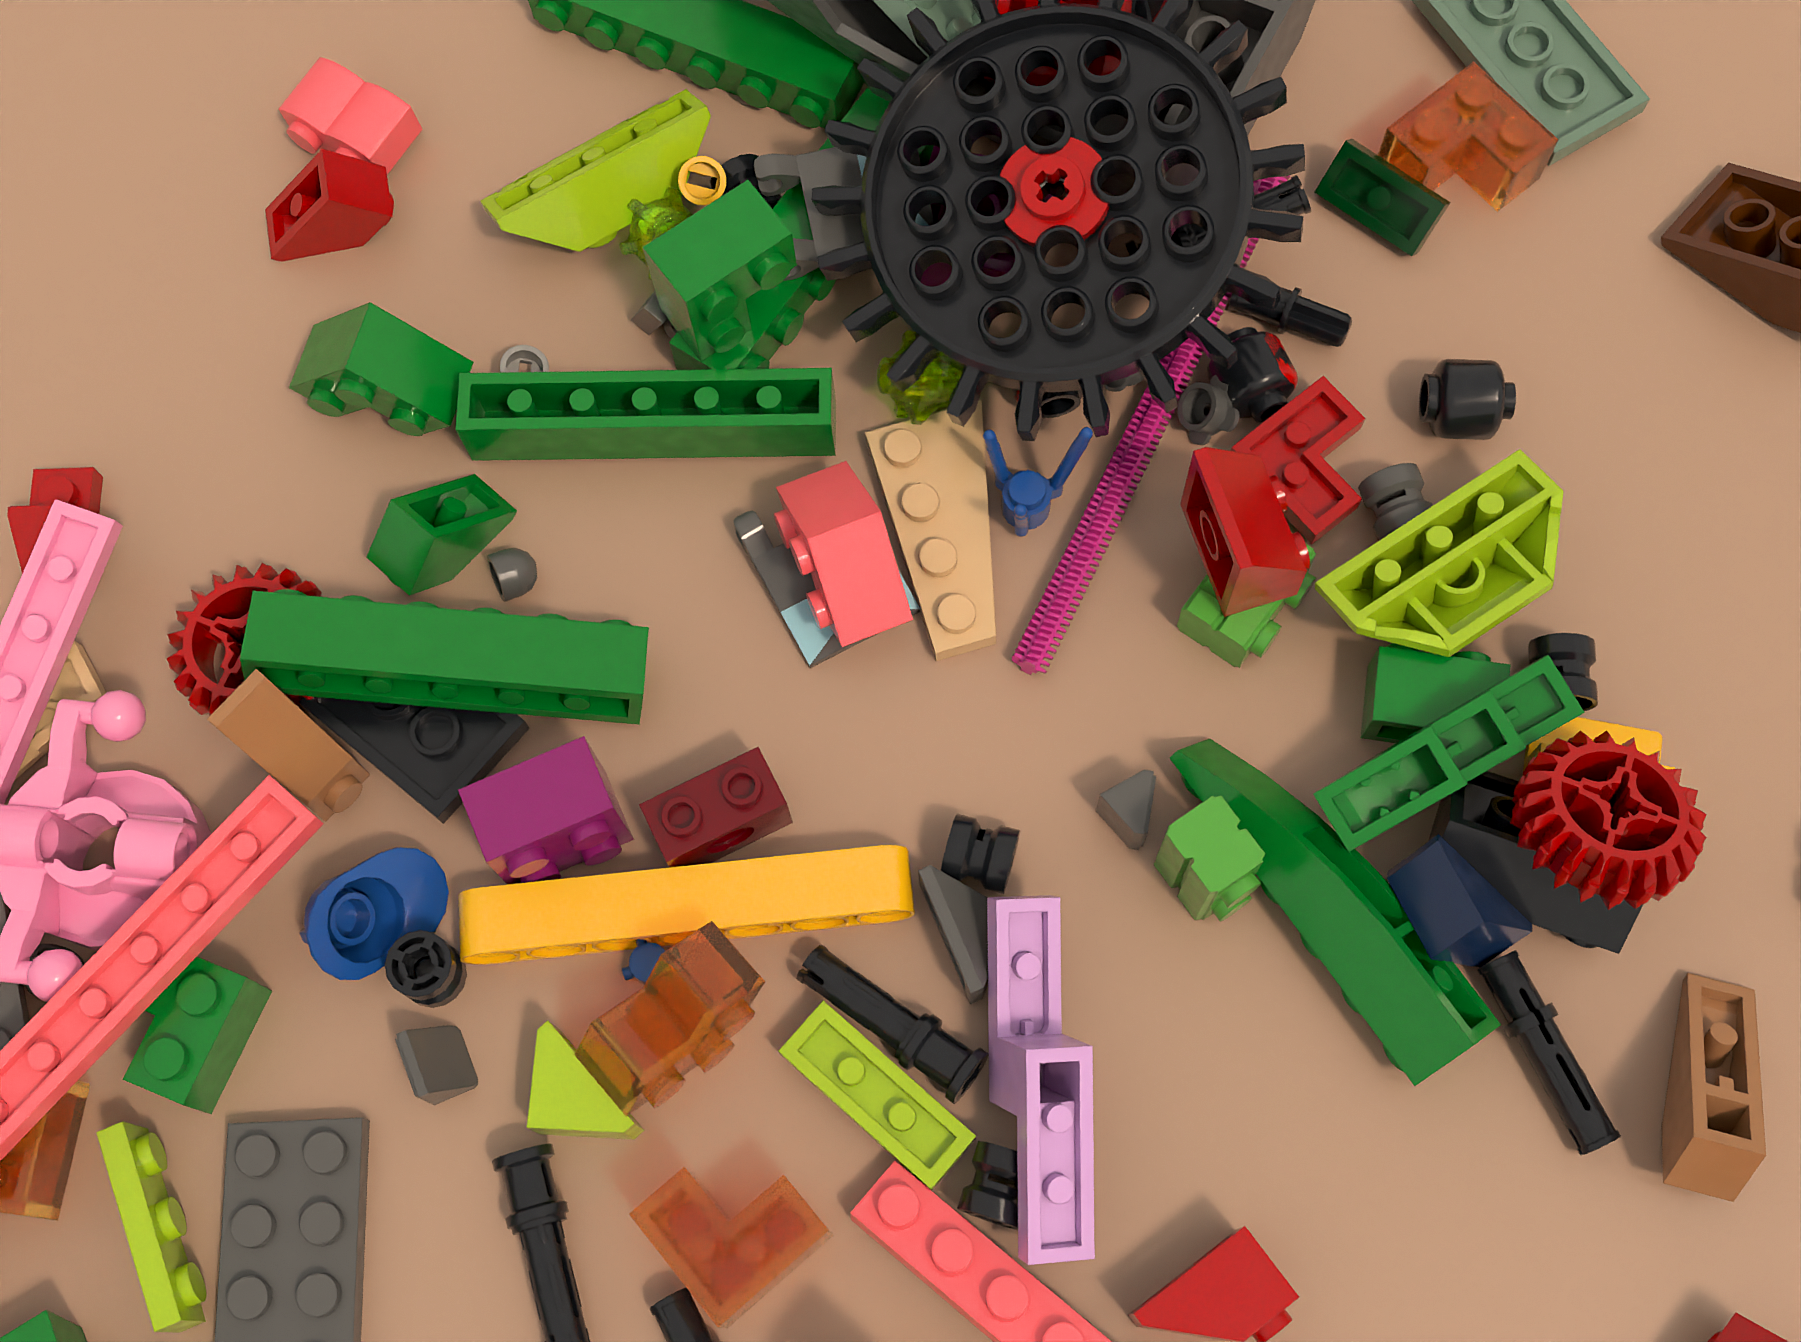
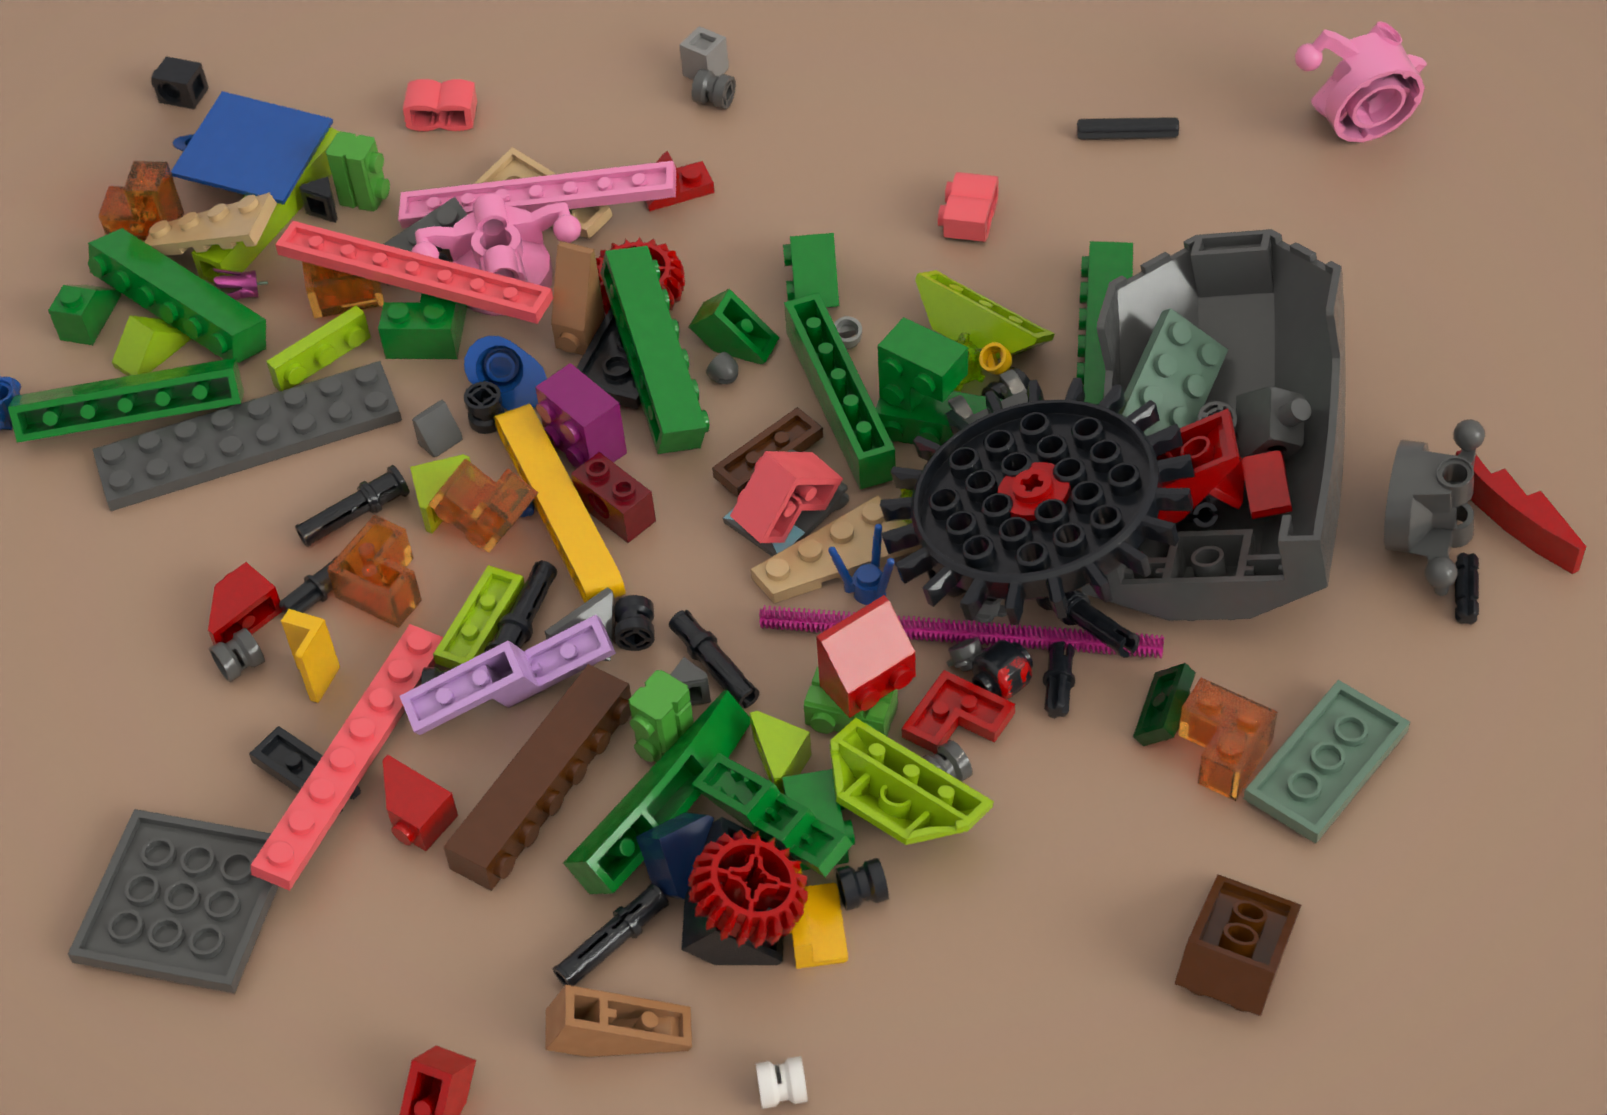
camera: 70 degrees right, 20 degrees down
red slope [265,149,394,262] -> none
black head [1419,359,1516,440] -> none
none -> reddish brown brick [443,664,631,891]
none -> black pin [669,610,760,708]
none -> reddish brown plate [712,407,823,497]
none -> lime slope [750,711,812,794]

